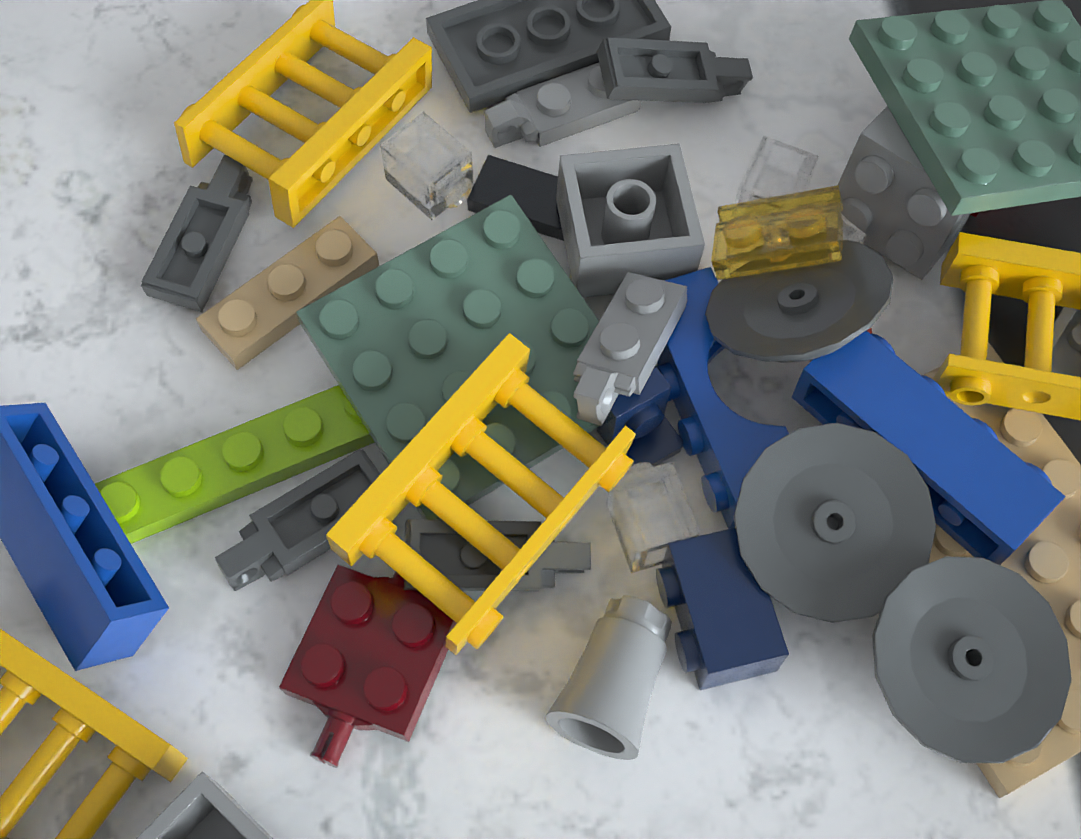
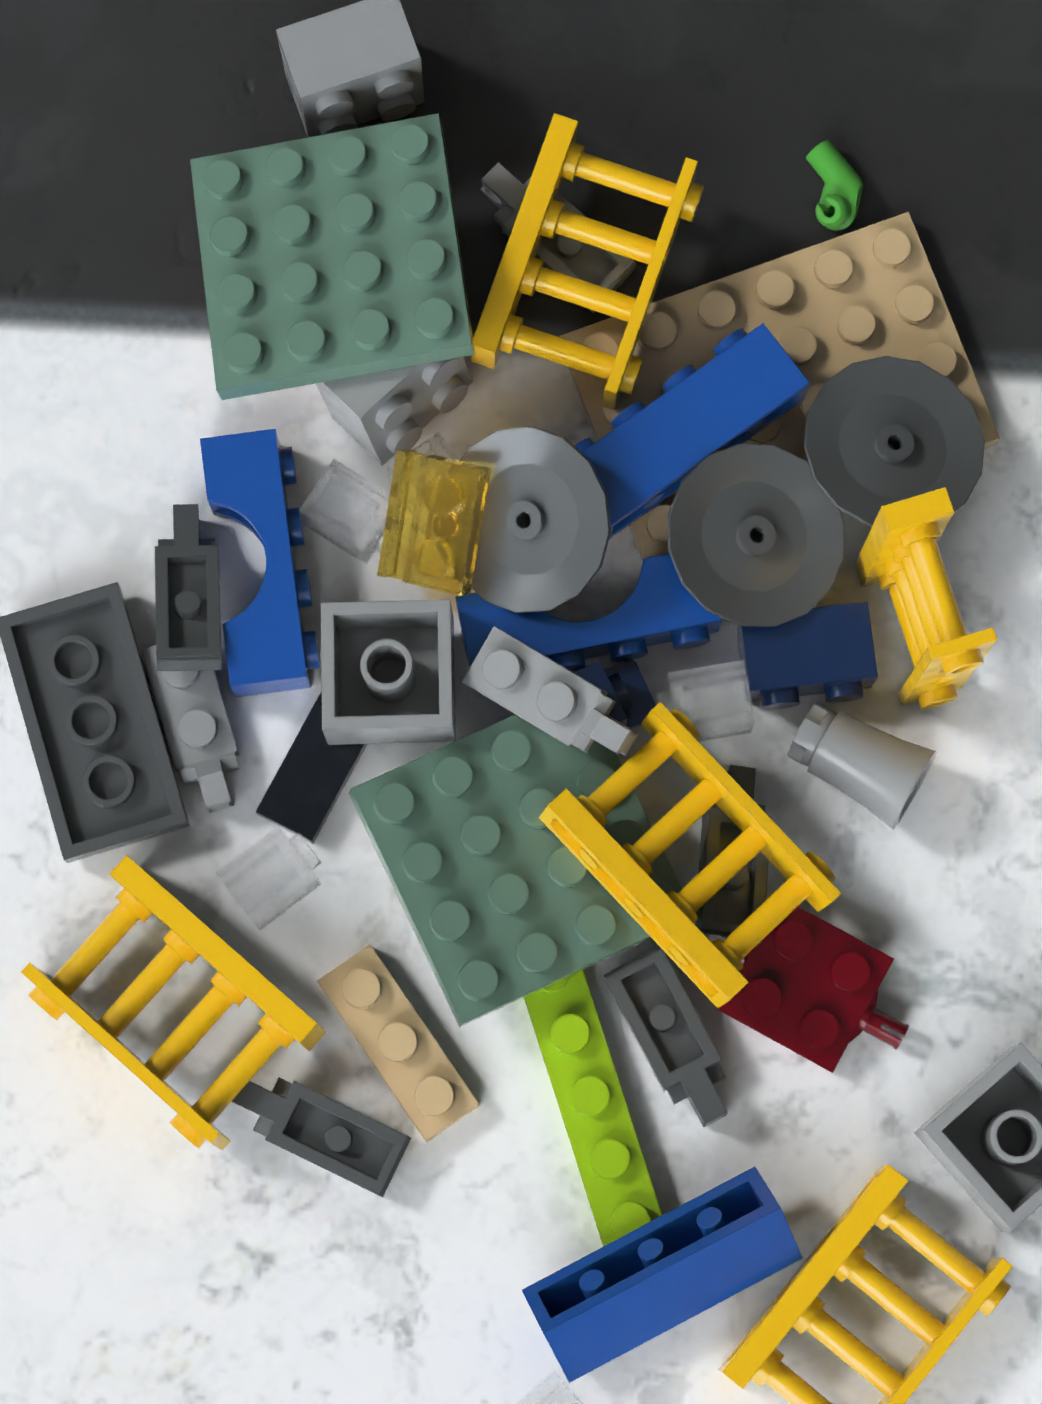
camera: 80 degrees left, 15 degrees up
none -> blue arch [200,429,320,698]
none -> yellow fence [855,487,997,710]

